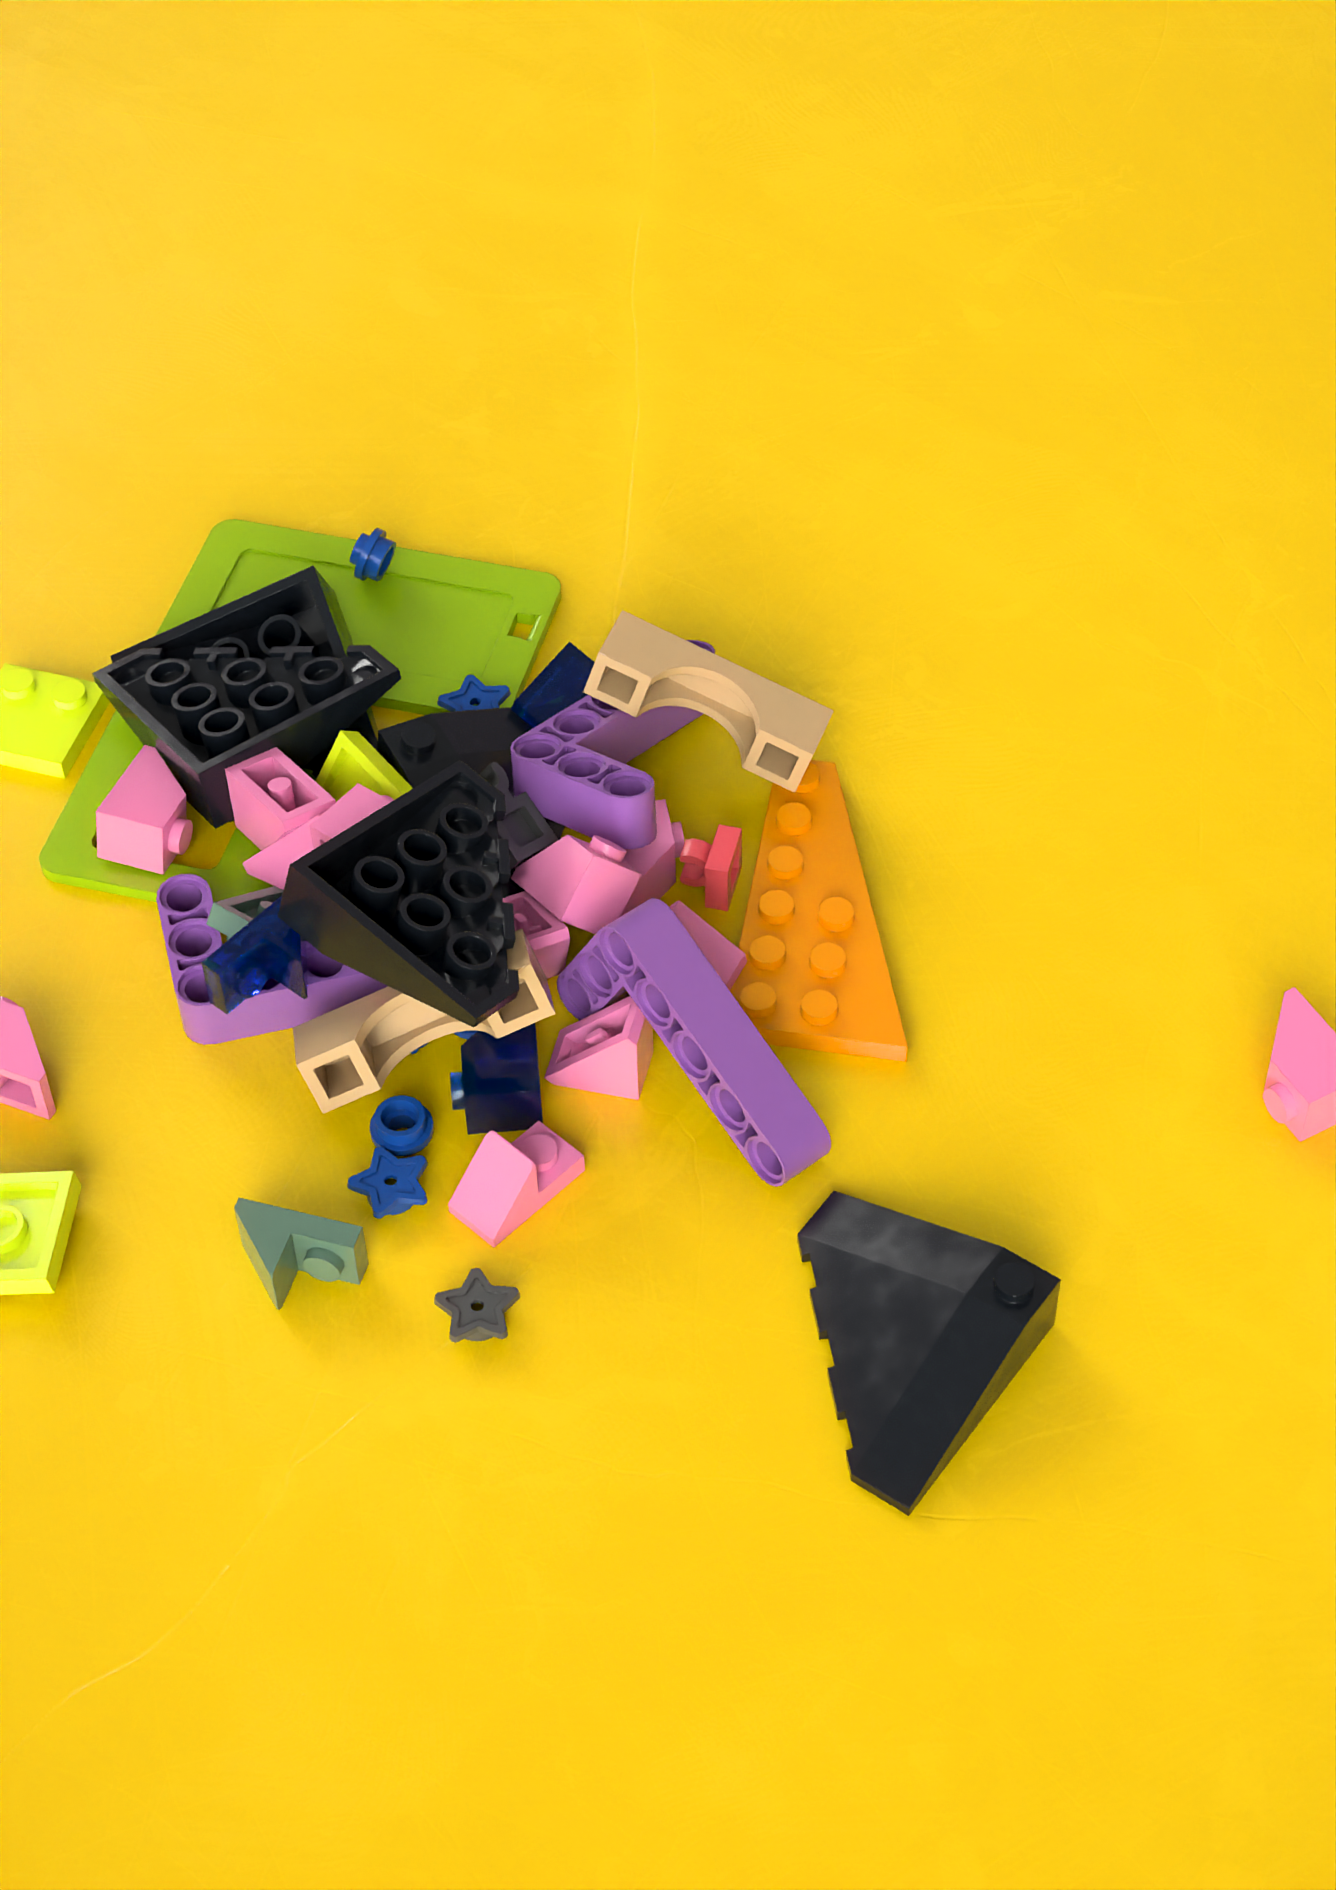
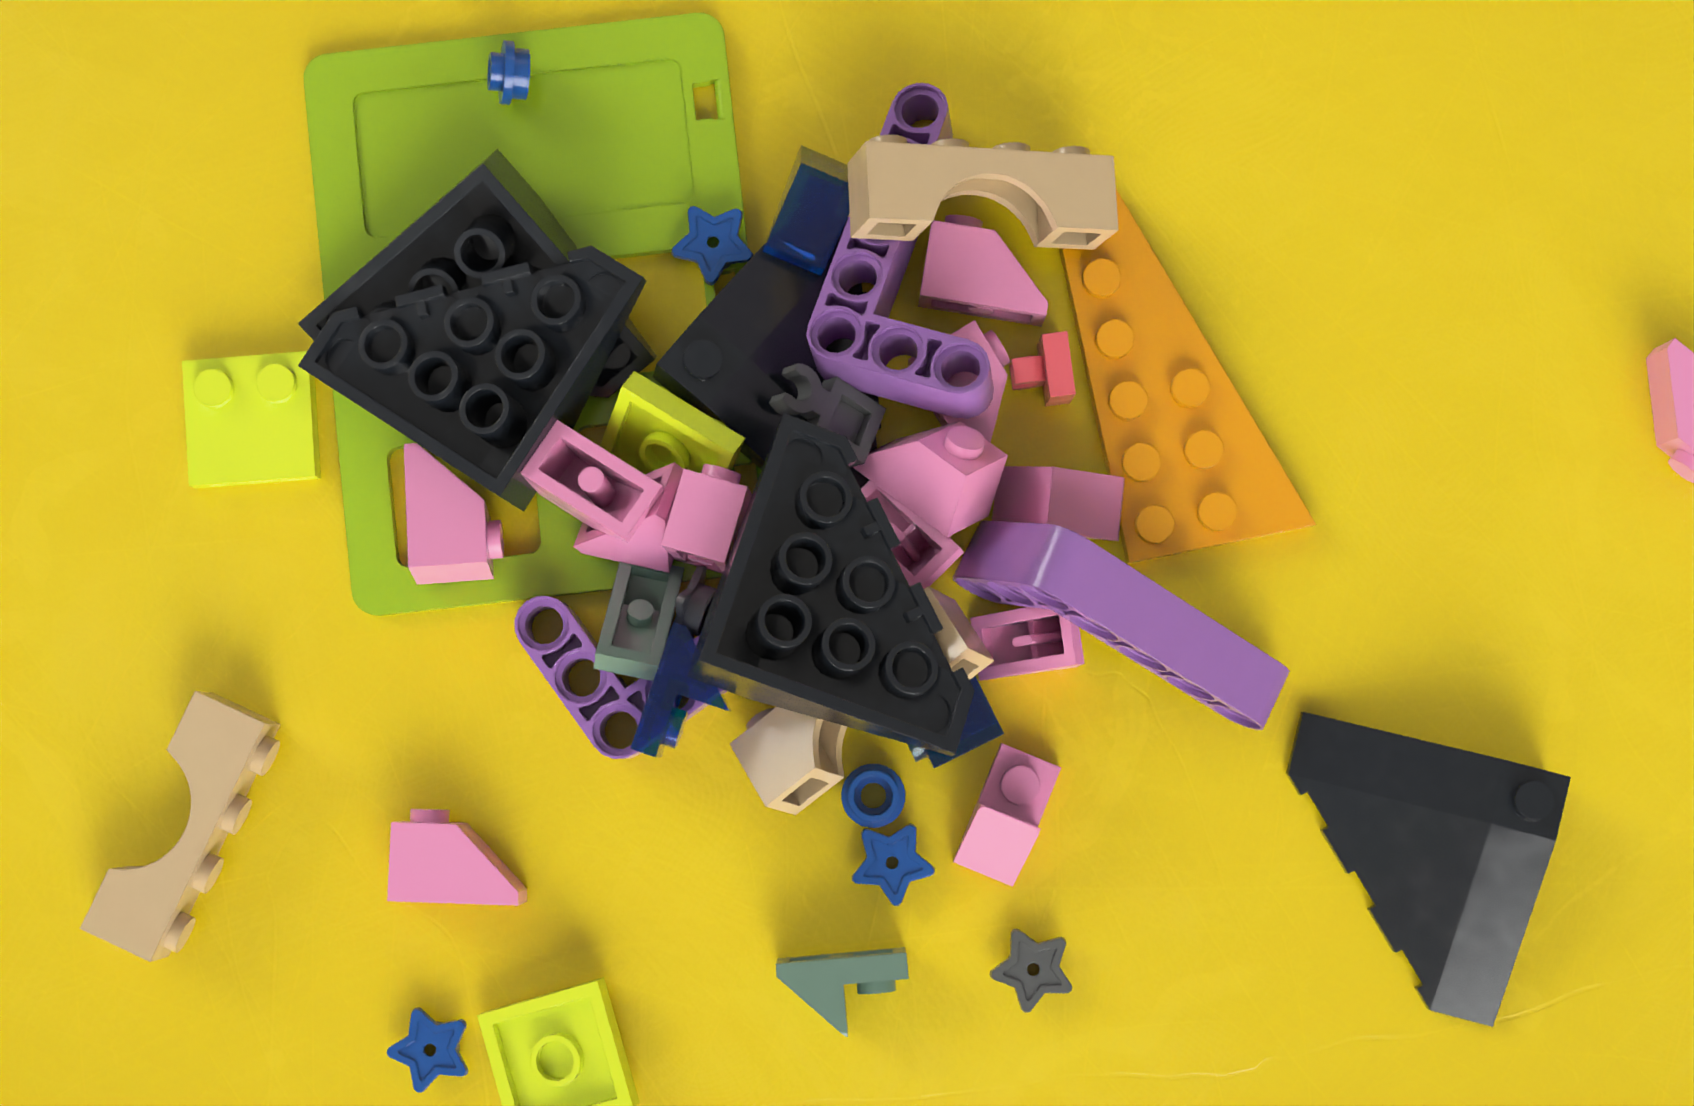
camera: 20 degrees left, 35 degrees up
none -> bright pink slope [918,215,1048,327]

